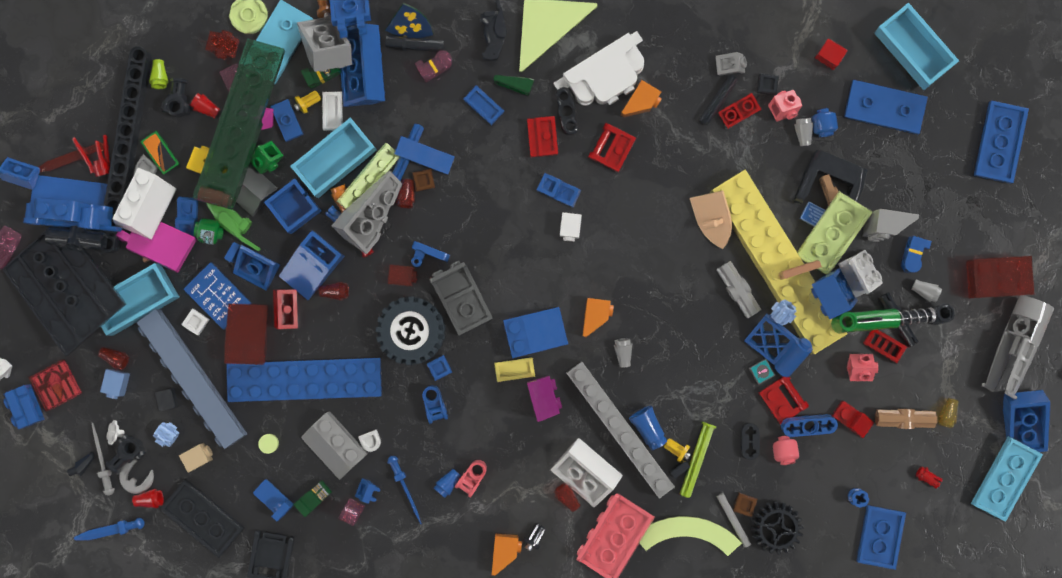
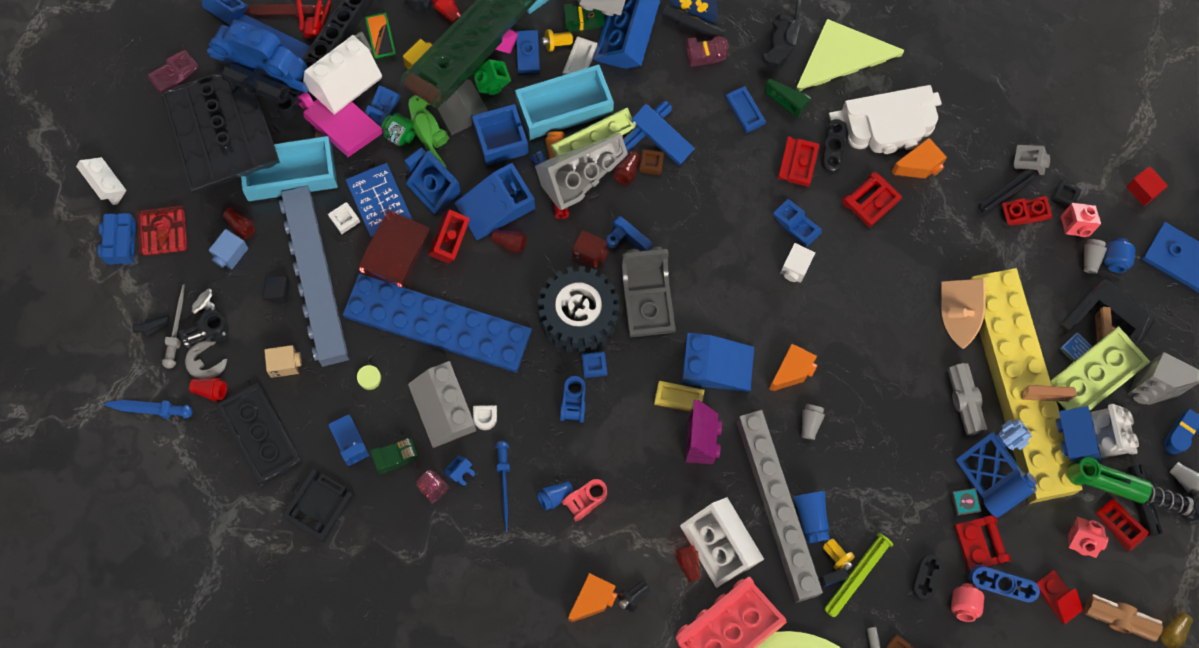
camera: 15 degrees right, 15 degrees down
light blue gear [153,422,179,447] -> none

